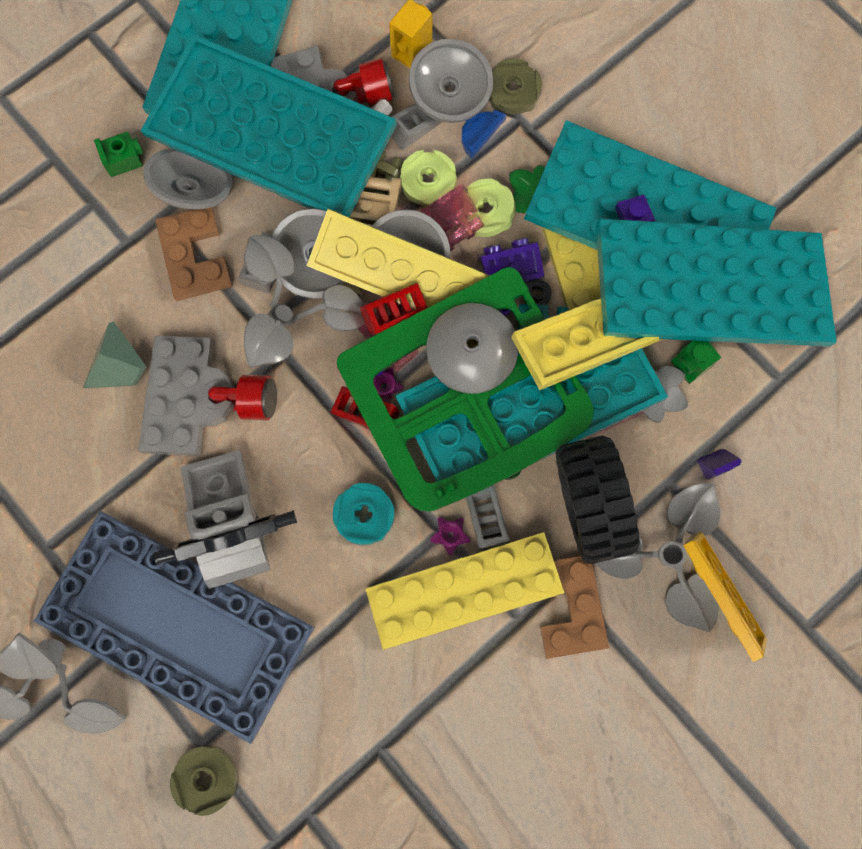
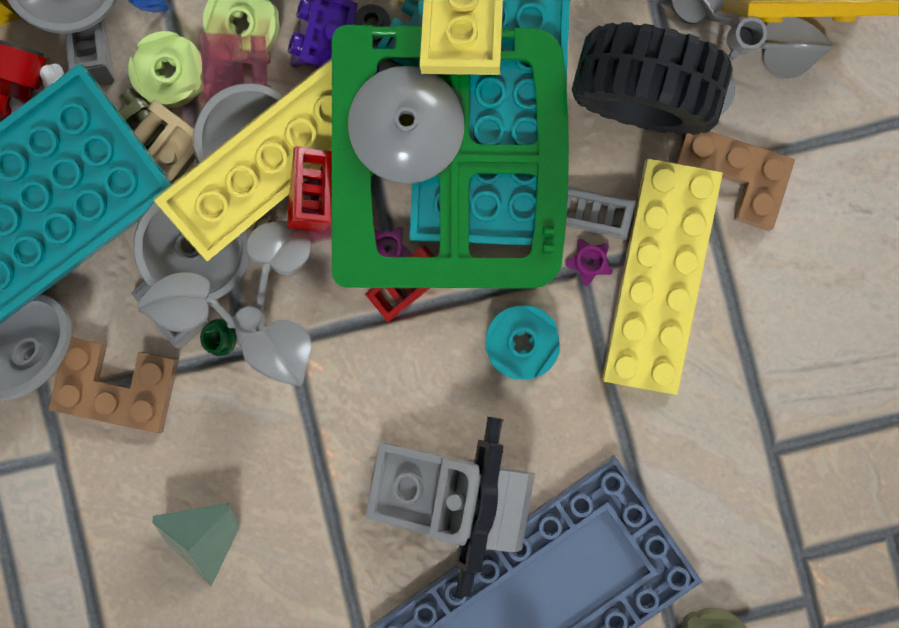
camera: 65 degrees left, 10 degrees up
light grey plate [138,336,277,456] -> none
none -> dark green plate [200,319,237,356]

